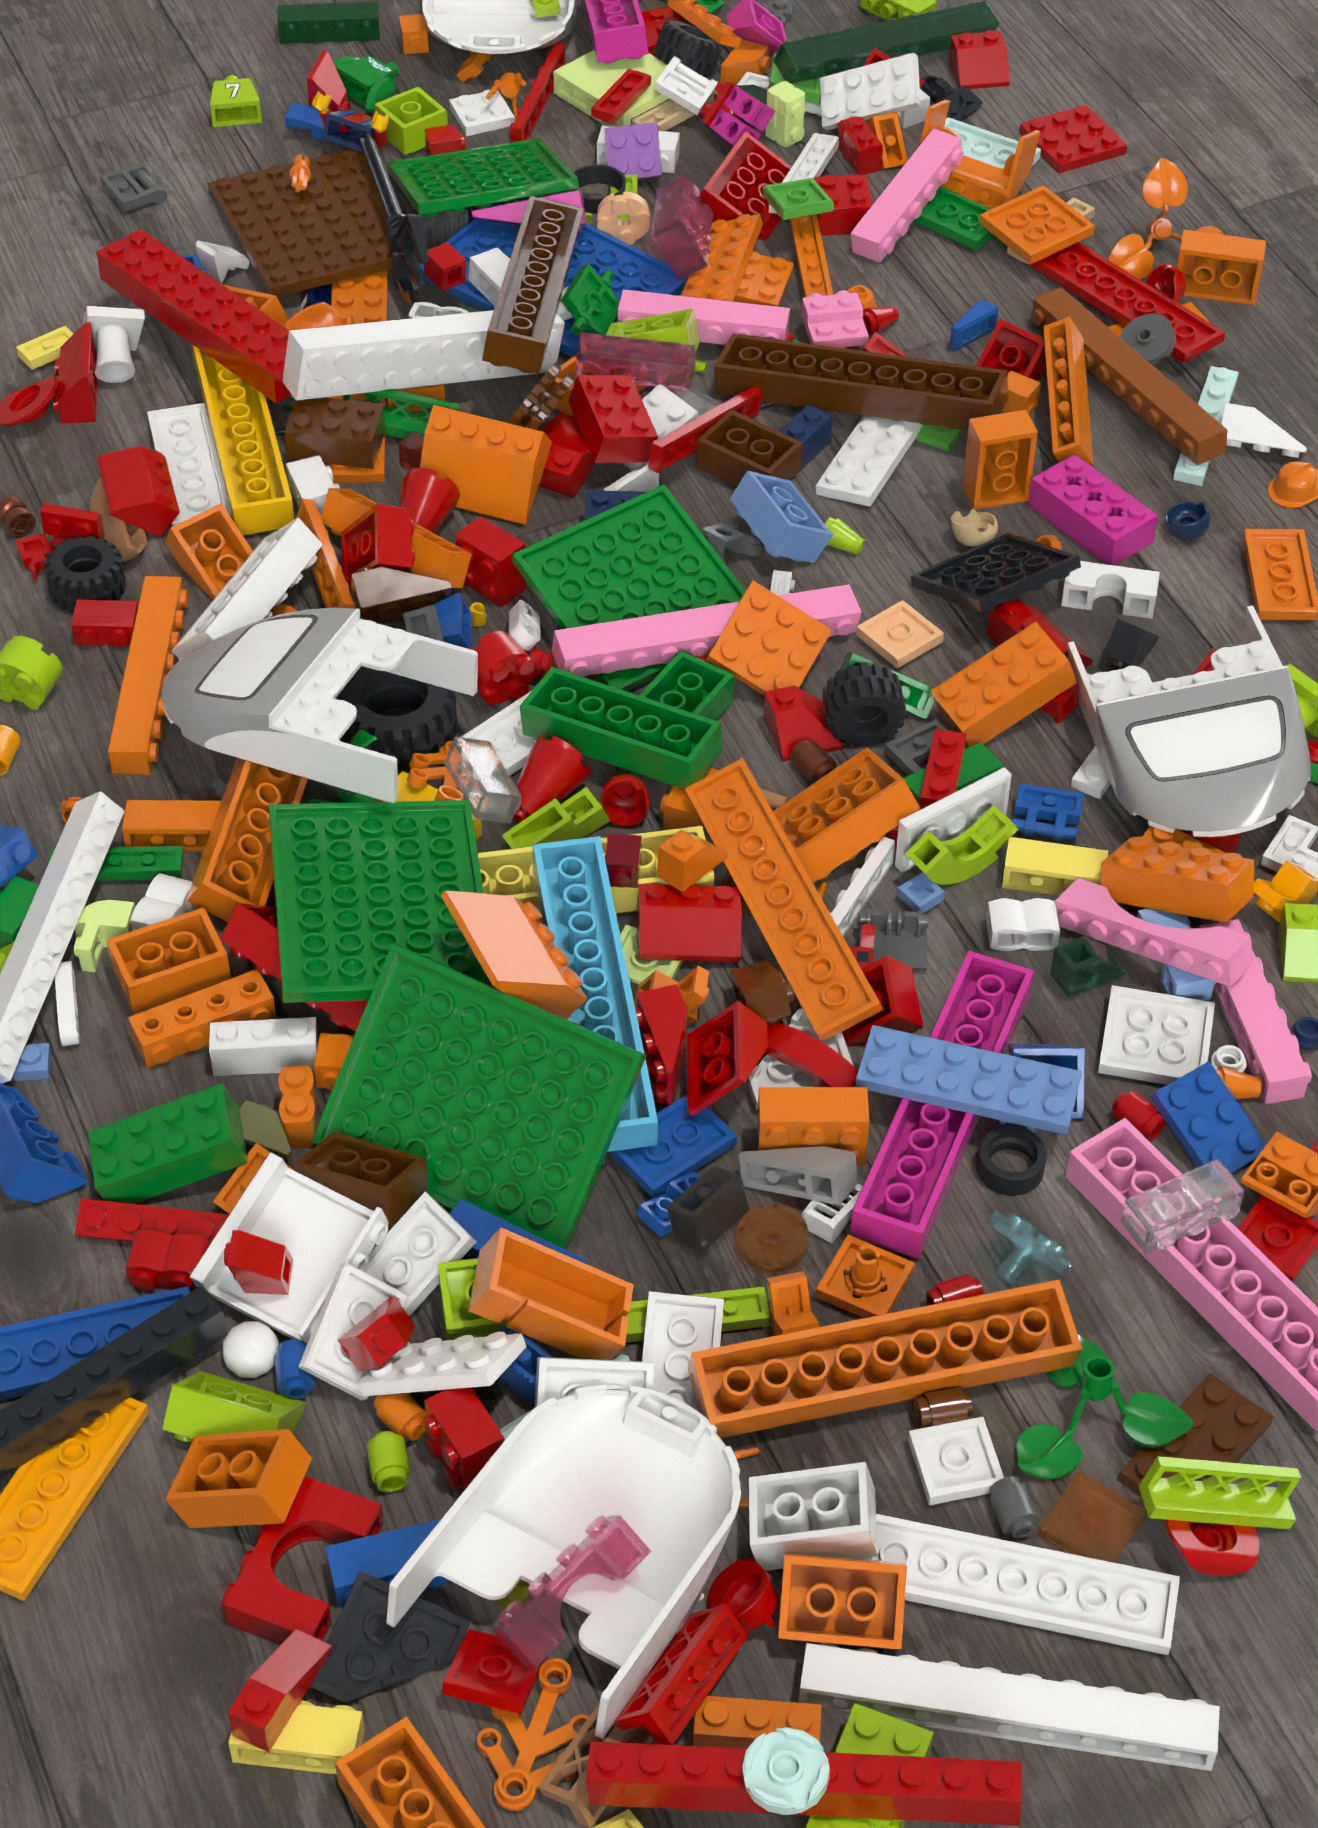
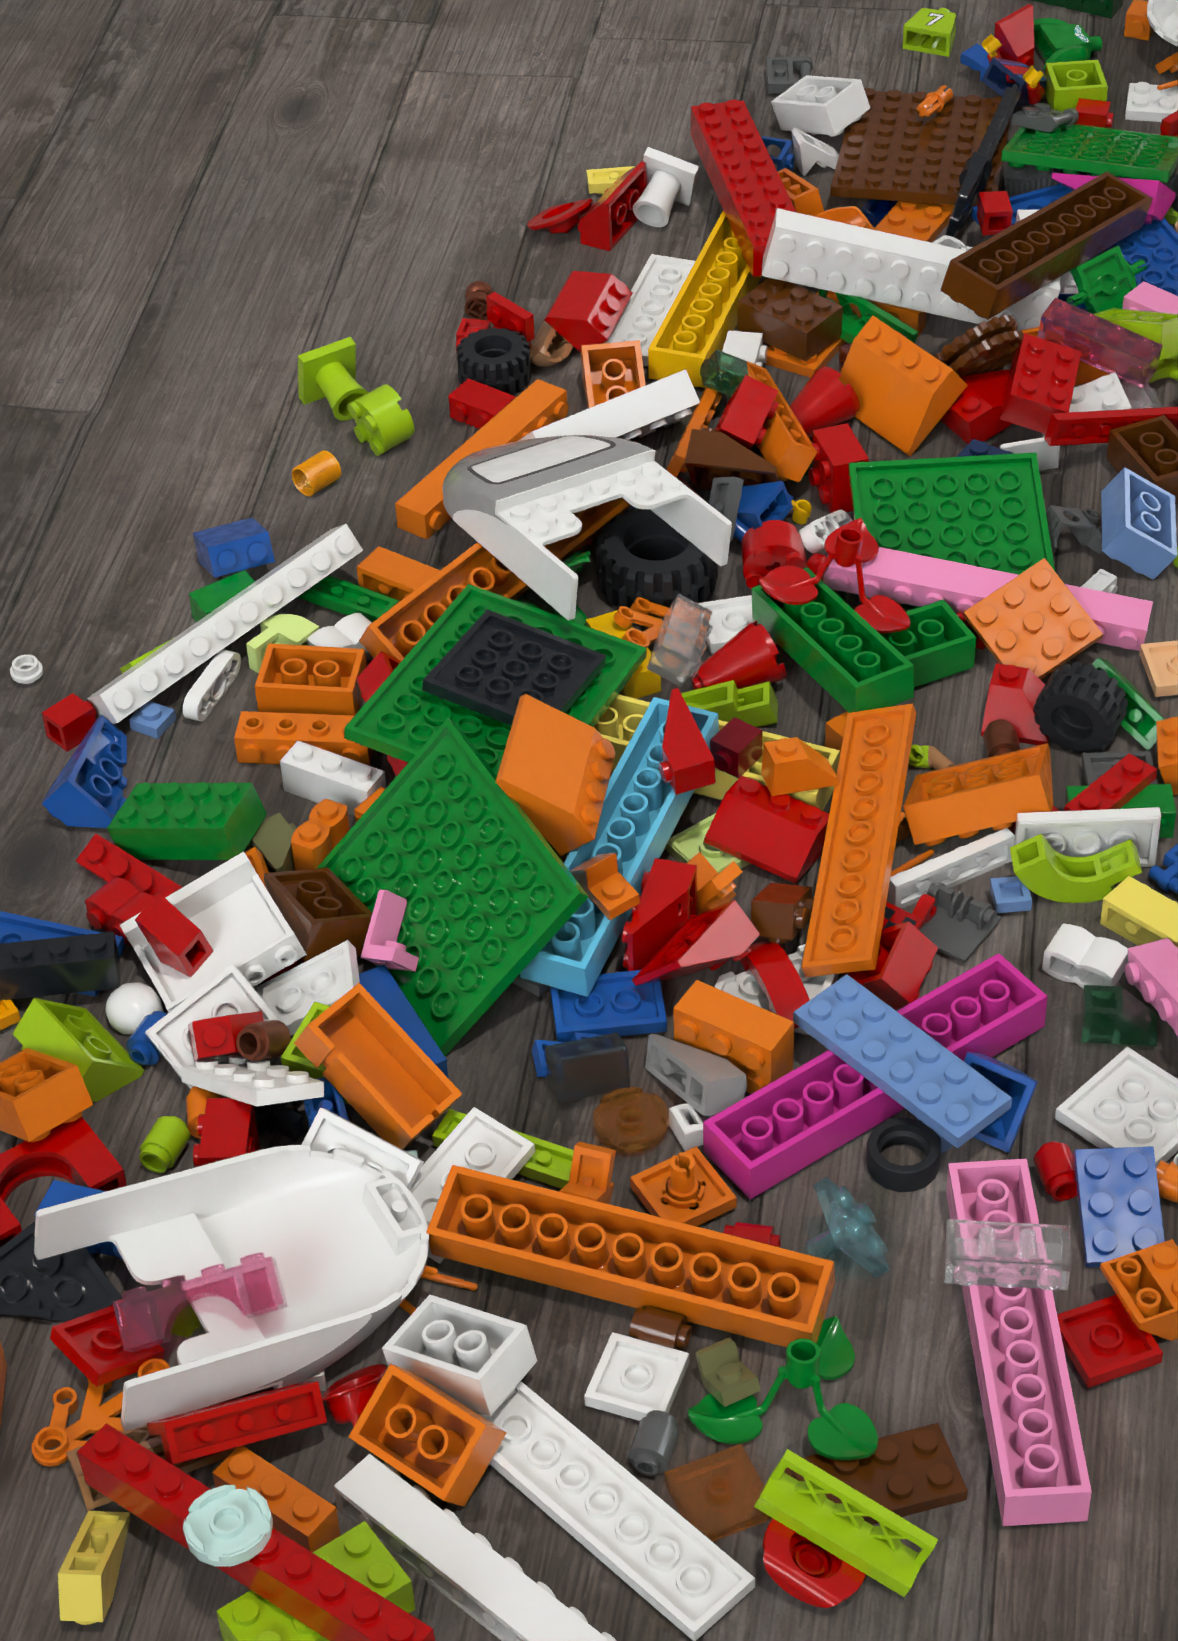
camera: 35 degrees right, 5 degrees down
red hair [600,774,650,827] -> none
none -> copper brick [236,1020,291,1061]
none -> bright pink bracket [360,889,419,972]
none -> black plate [422,609,606,726]
none -> orange slope [570,853,640,920]
none -> red slope [659,688,716,795]
none -> olive bracket [696,1338,761,1407]
none -> clear green brick [700,349,749,399]
none -> red plant [759,518,910,633]
none -> white brick [771,75,870,137]
none -> dark grey plate [1011,103,1079,132]

